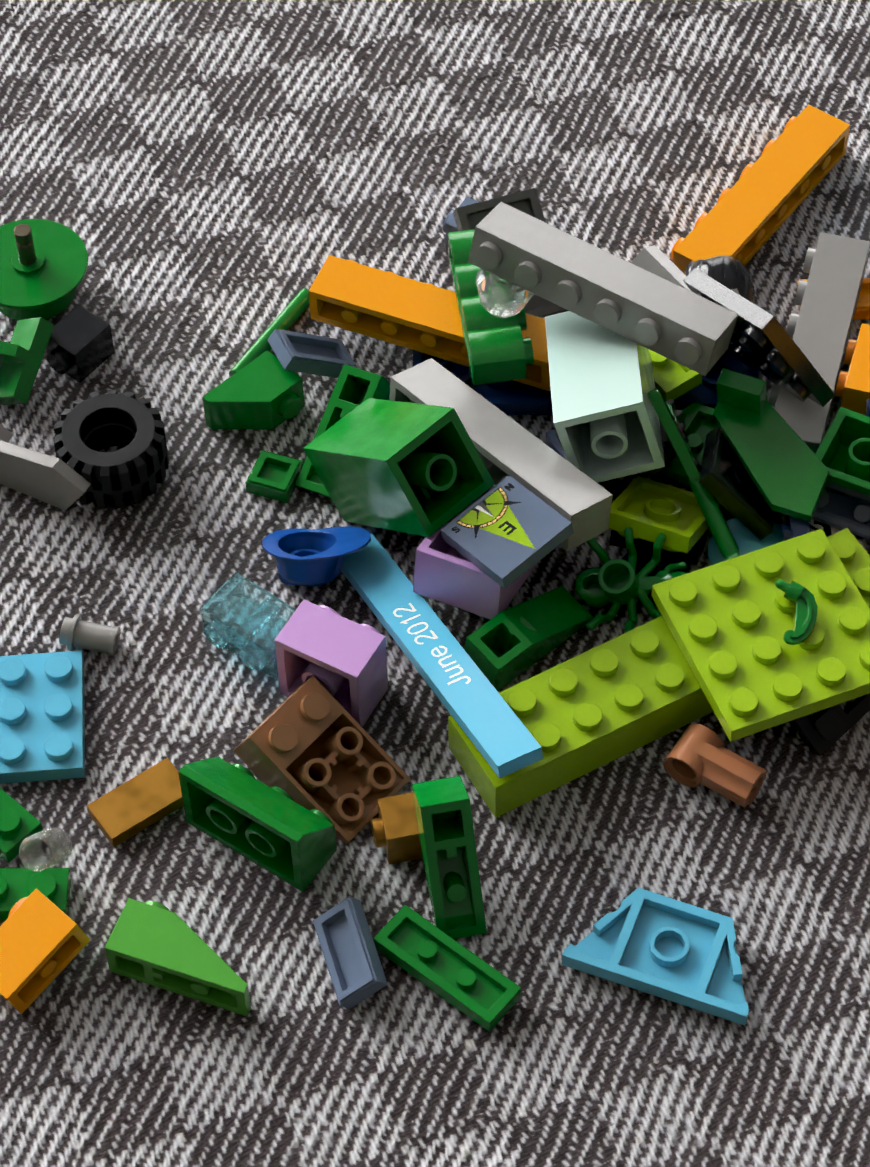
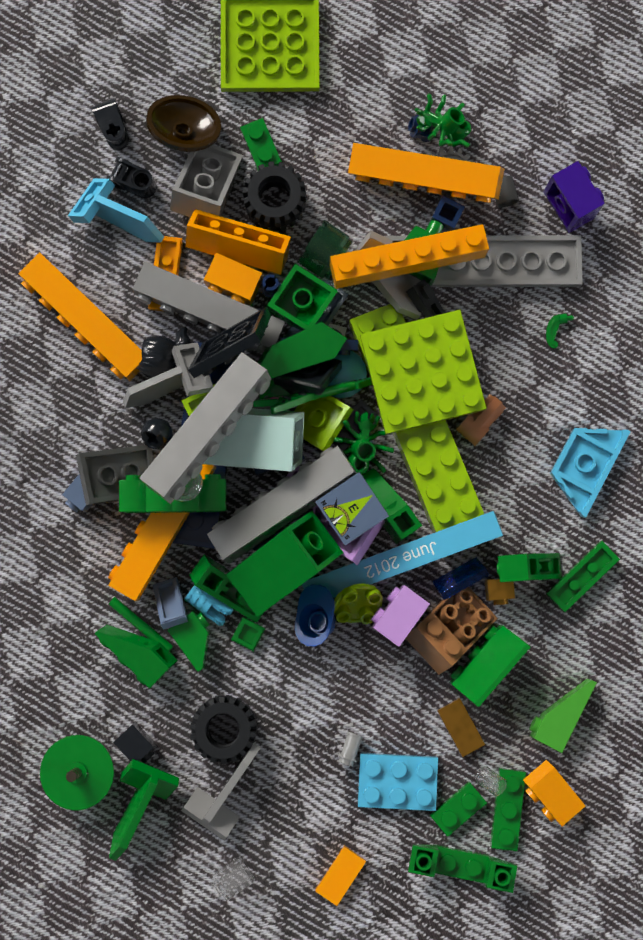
camera: 85 degrees left, 30 degrees up
clear light blue brick [200,572,296,679] -> none
sand blue tile [313,896,388,1009] -> none
green piece [775,580,817,645] -> none
none -> green slope [95,625,178,689]
none -> medium azure hinge [184,585,234,626]
none -> lime dish [334,583,383,624]
none -> clear blue tile [432,557,489,600]

